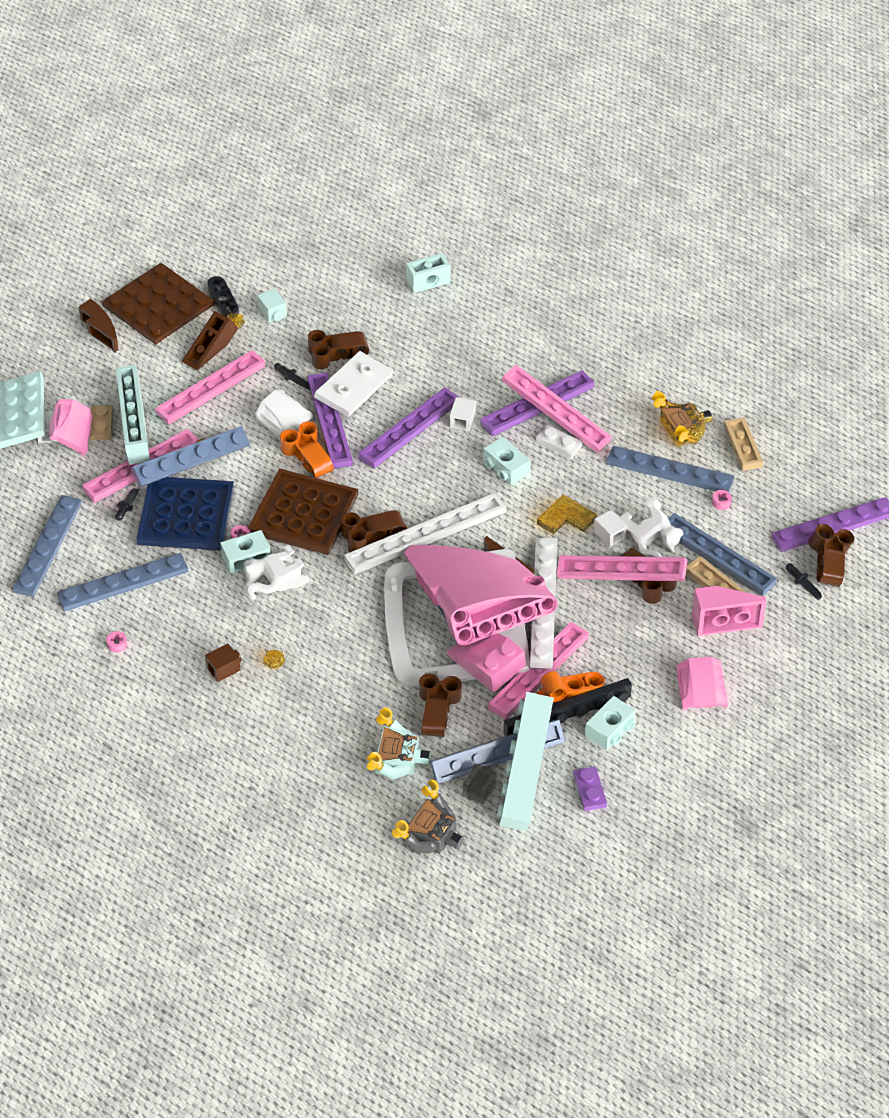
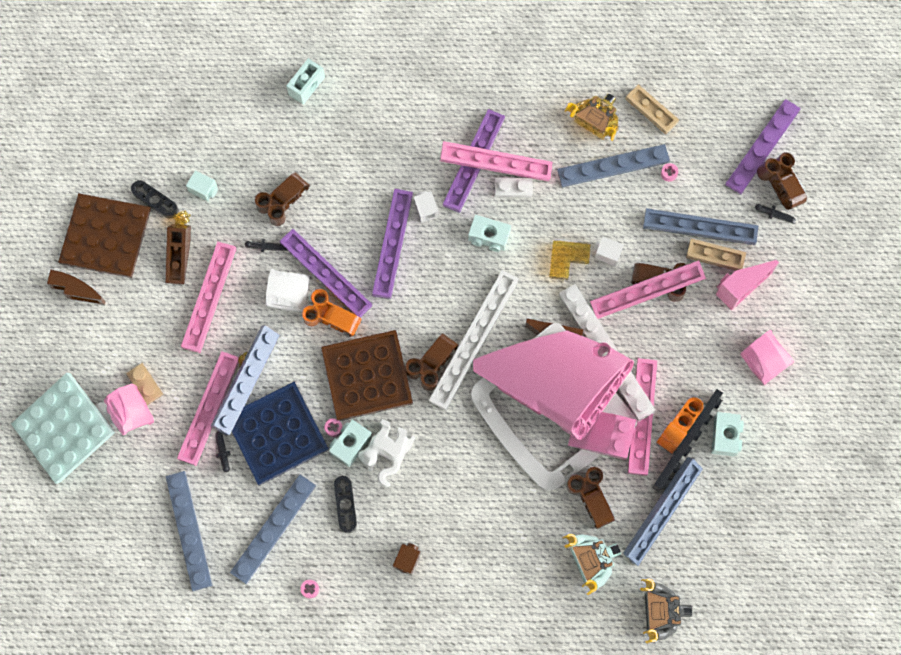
camera: 30 degrees left, 25 degrees up
light aqua brick [116,365,150,465] -> none
clear yellow plate [263,650,285,669] -> none
white plate [314,351,393,417] -> none
clear smoke brick [463,764,497,805] -> none
light aqua brick [497,692,554,831] -> none
medium lavender plate [573,766,607,811] -> none
white animal [619,496,683,557] -> none
none -> black beam [334,476,357,533]

